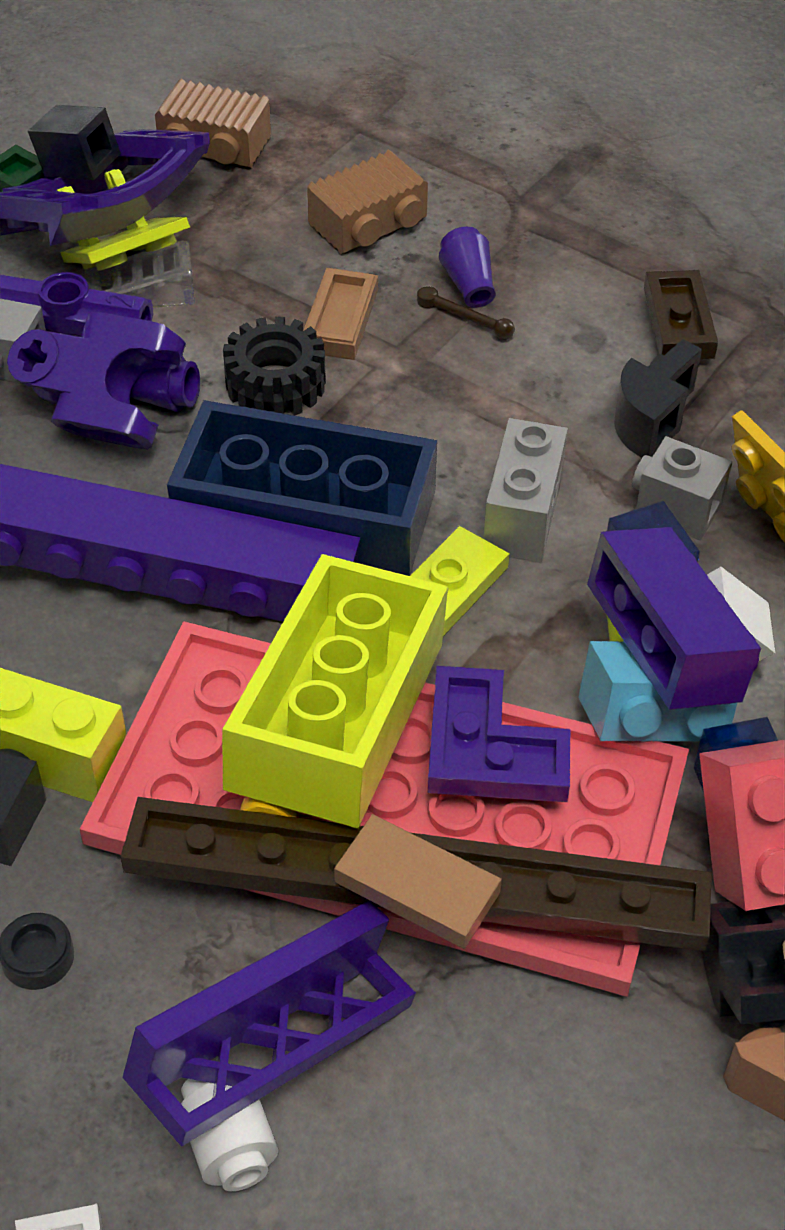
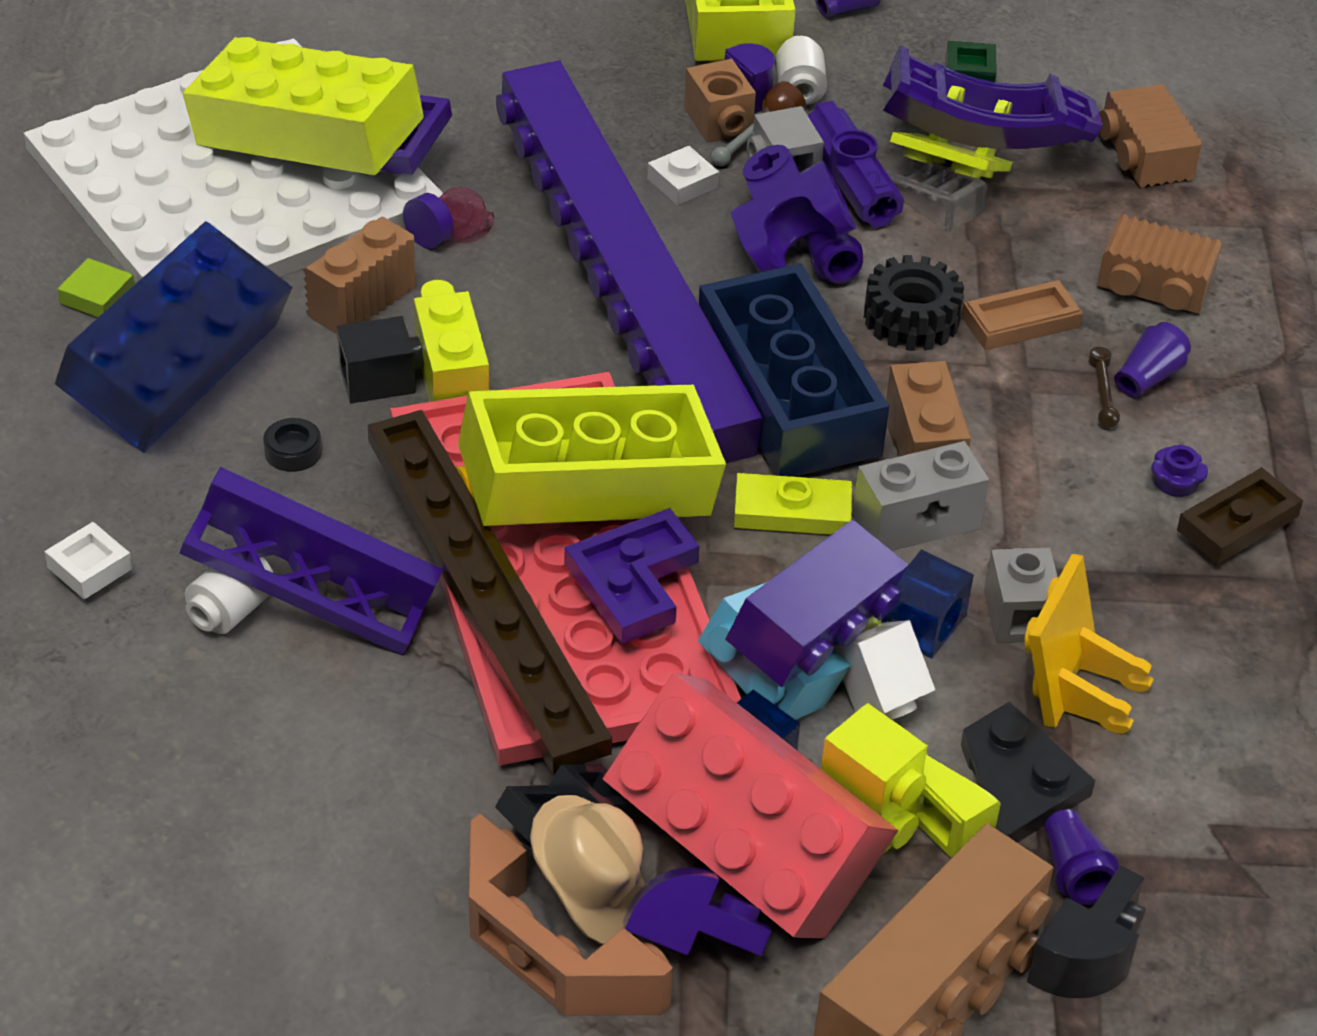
camera: 55 degrees right, 5 degrees down
black brick [28,105,121,180] -> none
medium nougat tile [334,814,502,949] -> none
black brick [614,339,702,458] -> none
none -> medium nougat brick [886,361,971,457]
none -> dark purple plate [1151,445,1208,497]

